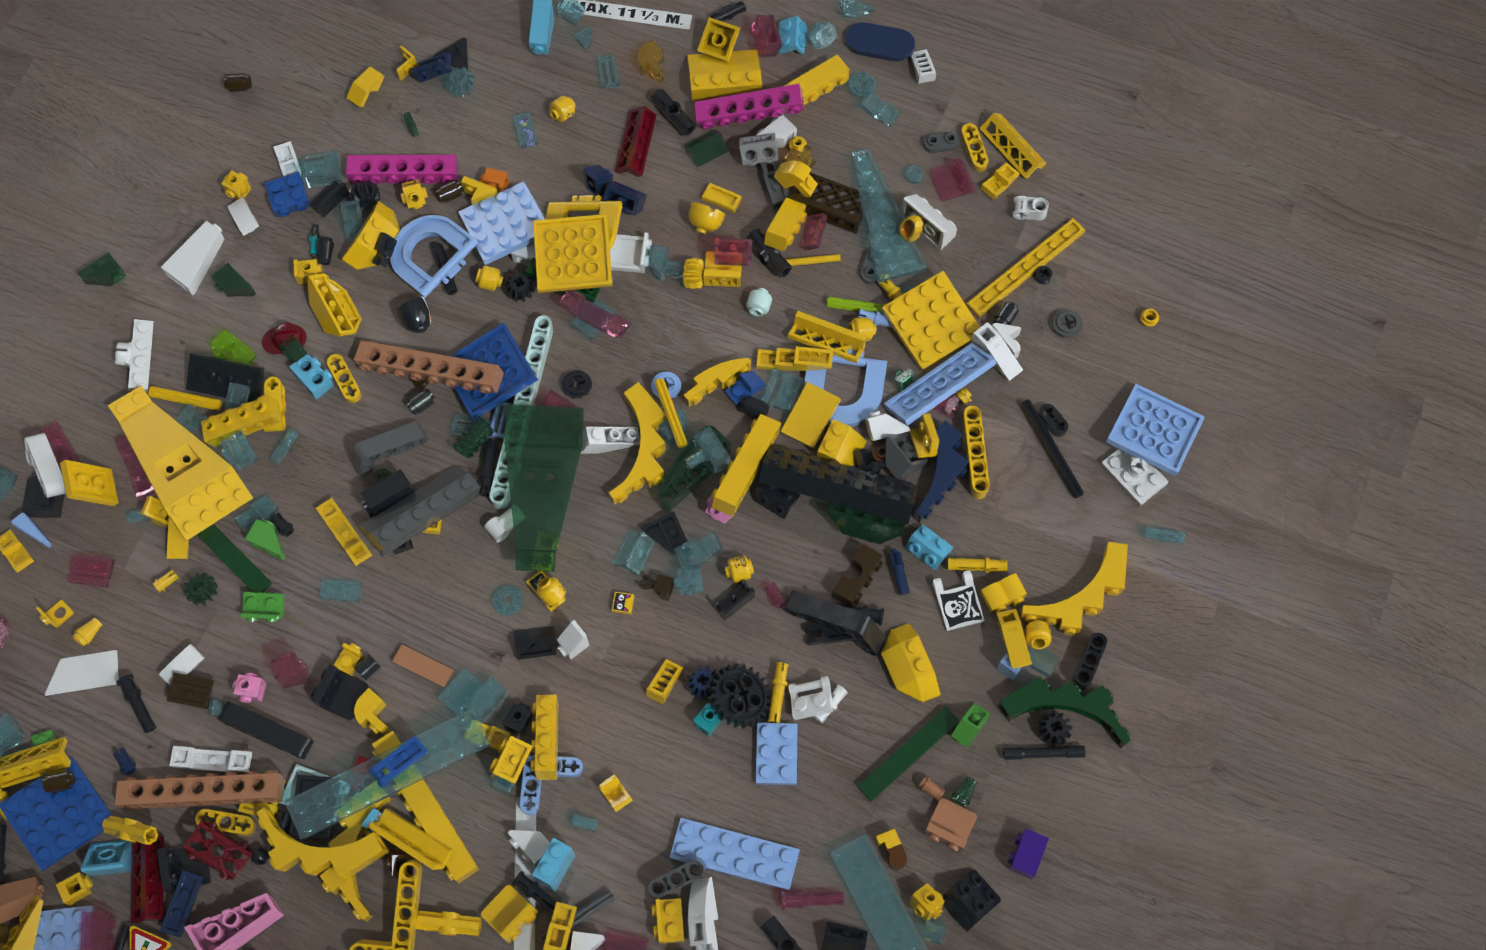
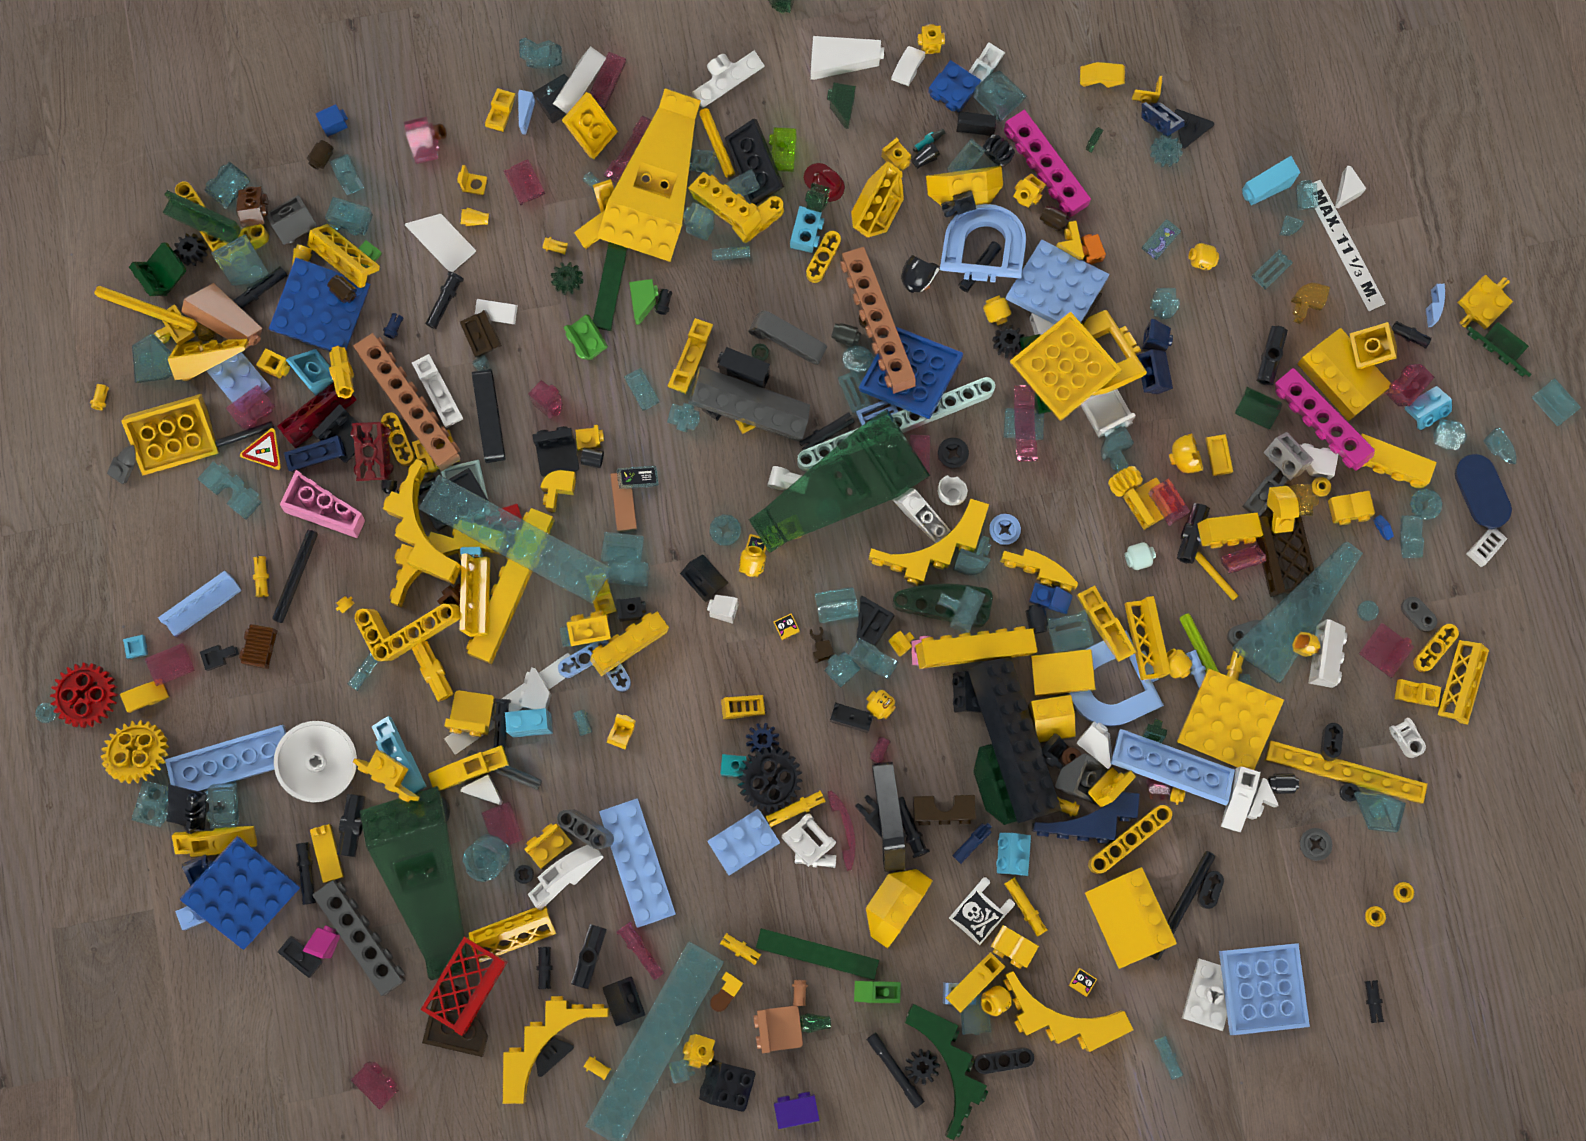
camera: 55 degrees right, 10 degrees up
bright pink brick [232,673,267,703] -> none
clear light blue slope [235,495,278,536] -> none
blue plate [369,735,429,788] -> none
clear green piece [452,416,494,458] -> none
dark red fence [615,106,657,177] -> none
yellow axle [654,378,687,448] -> none
none -> tile [617,466,659,489]
none -> clear light blue brick [667,403,700,432]
none -> yellow pin [720,933,761,966]
none -> clear pink slope [827,790,855,872]
none -> clear light blue gear [842,346,873,373]
none -> yellow tile [888,630,915,657]
none -> white hair [937,475,968,506]
none -> yellow pin [1057,797,1080,817]
none -> tile [1068,968,1097,997]
none -> yellow slope [1085,867,1177,969]
none -> clear light blue brick [1150,288,1180,319]
none -> black beam [1320,722,1343,761]
none -> yellow brick [1328,491,1375,526]
none -> clear light blue slope [1354,792,1406,833]
none -> black pin [1364,980,1384,1023]
none -> blue tile [1373,515,1394,540]
none -> yellow plate [1393,882,1414,903]

